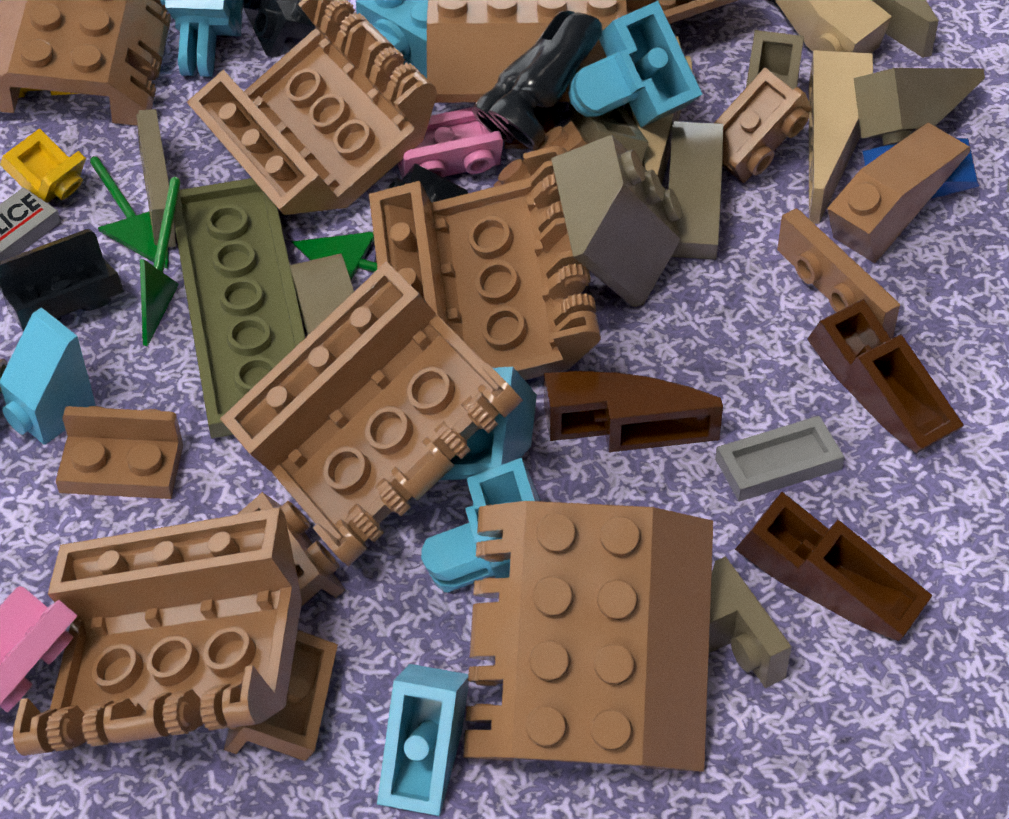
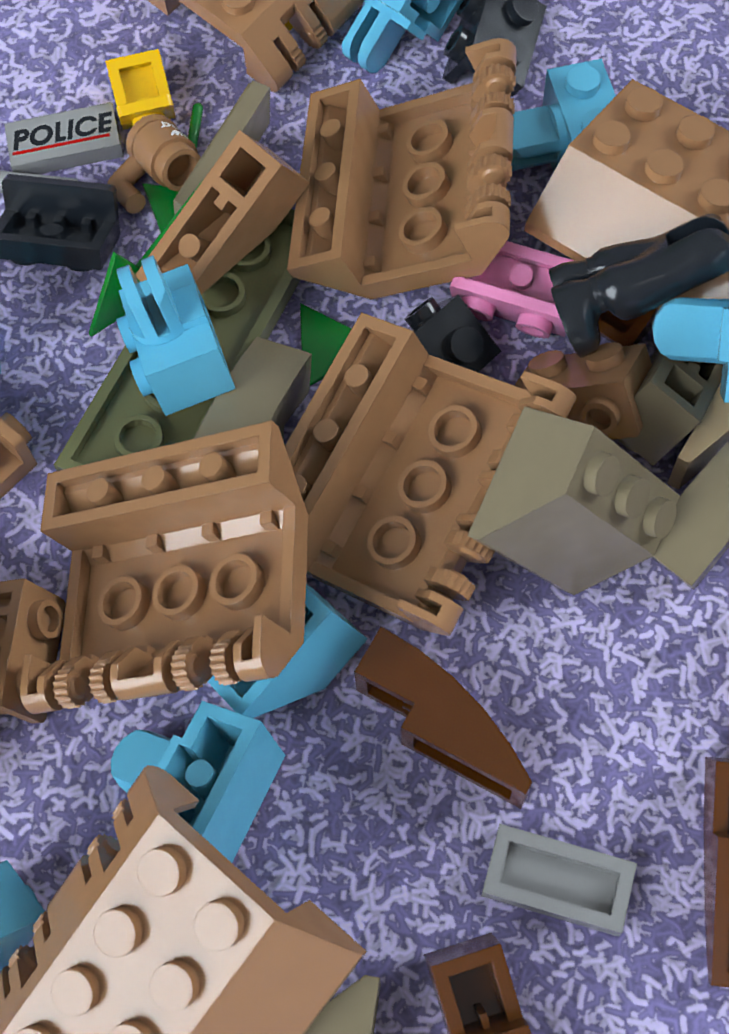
camera: 40 degrees right, 15 degrees up
none -> medium nougat piece [107,114,201,214]
none -> medium azure brick [116,255,236,416]
none -> medium nougat slope [135,130,310,295]

